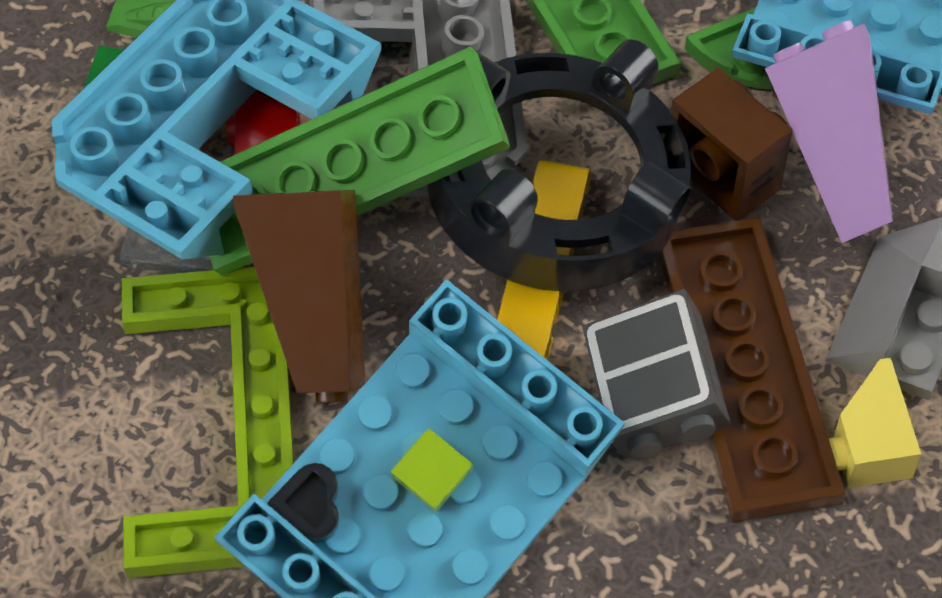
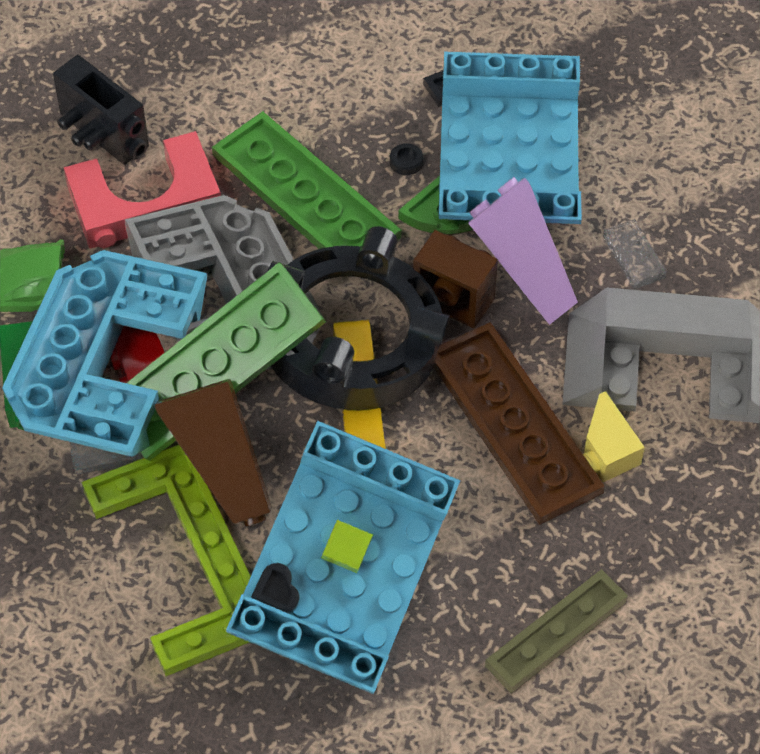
camera: 20 degrees left, 0 degrees up
dark grey brick [582,288,731,460] -> none

